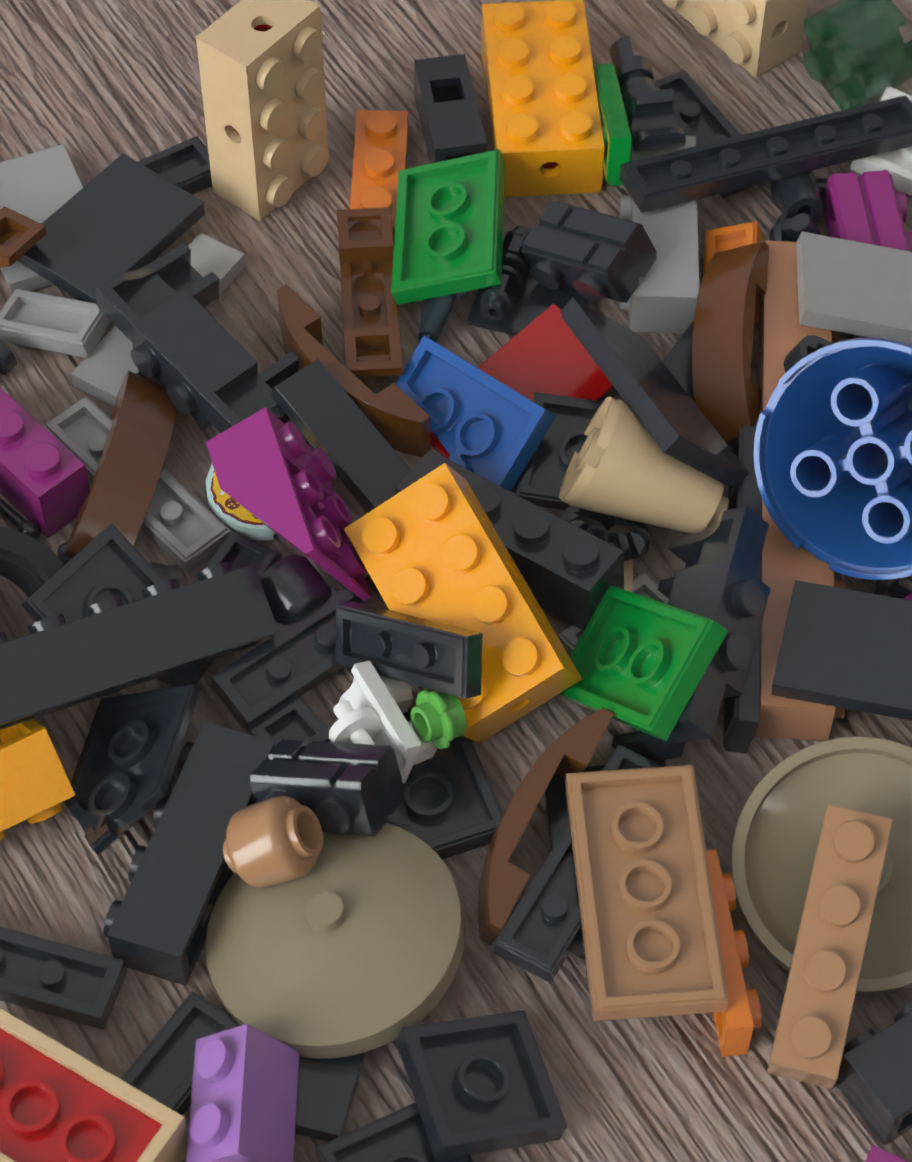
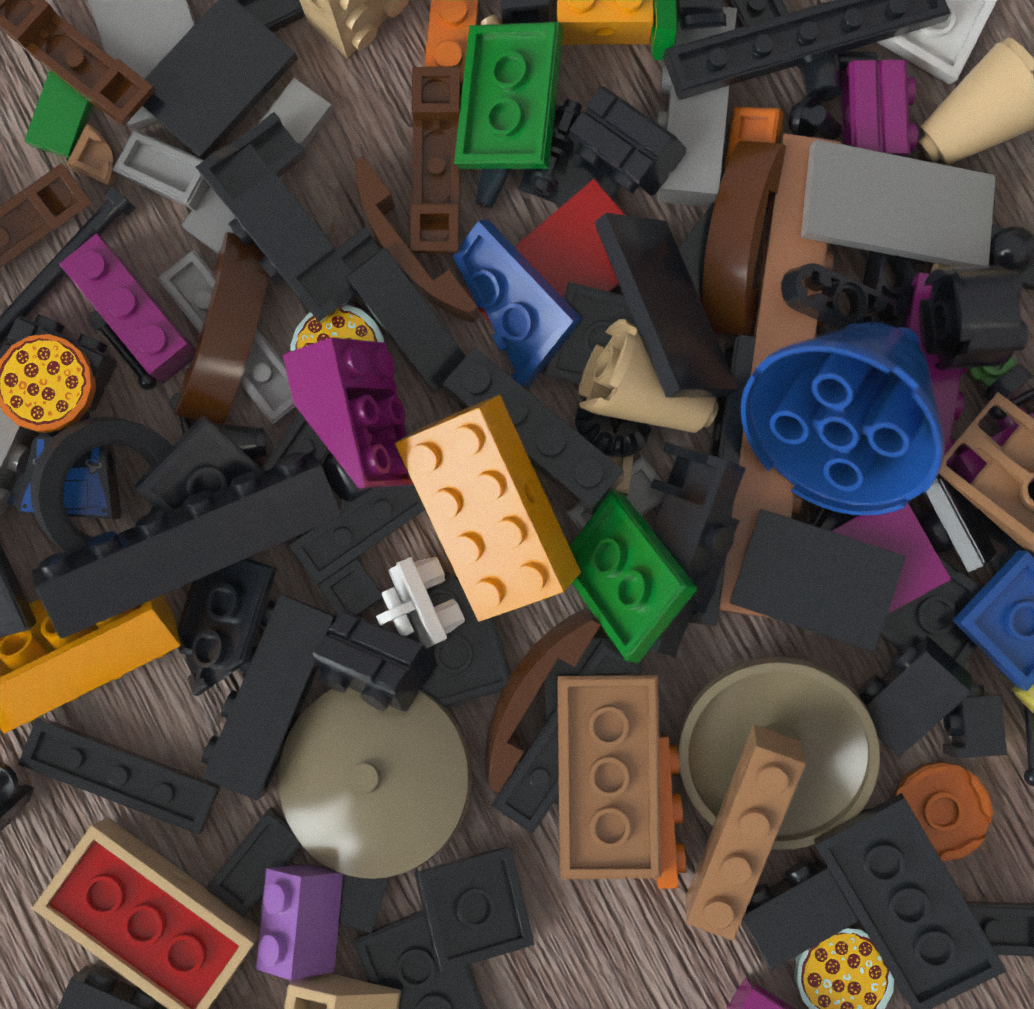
camera: 10 degrees right, 30 degrees up
medium nougat head [223,796,323,888] -> none
black tile [335,601,483,699] -> none
bright green plate [411,690,467,749] -> none

